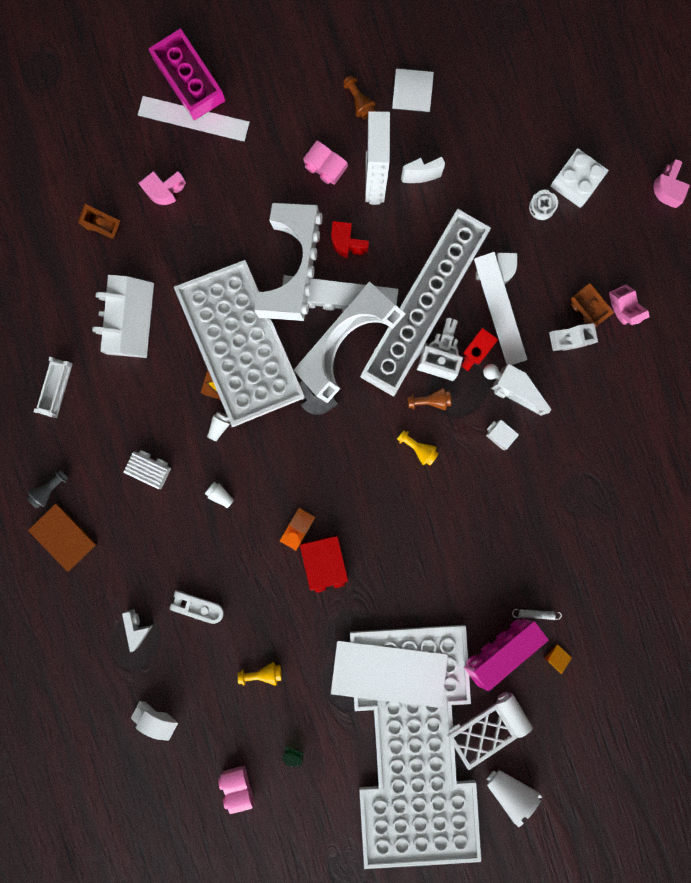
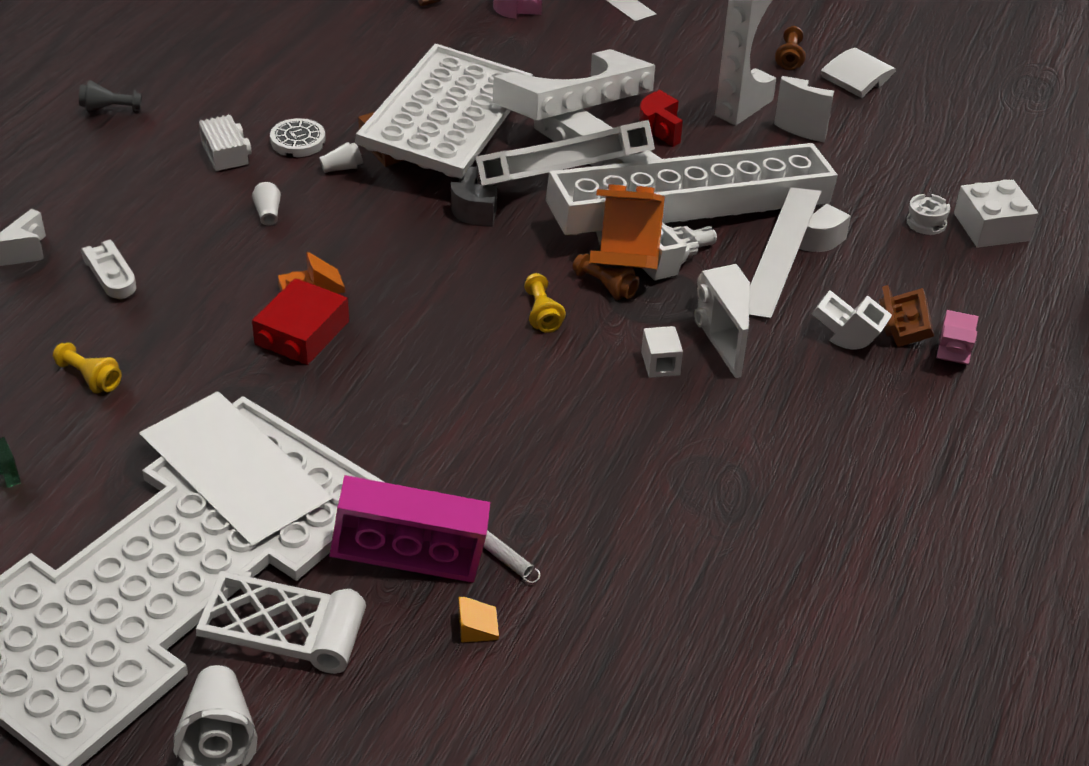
camera: 40 degrees right, 45 degrees down
dark orange tile [28,503,97,572] -> none
white container [34,357,72,418] -> none
white piece [92,275,154,358] -> none
bright pink brick [303,141,348,185] -> none
red torso [461,328,498,371] -> none
none -> white tile [270,118,326,158]
none -> orange panel [589,184,665,269]

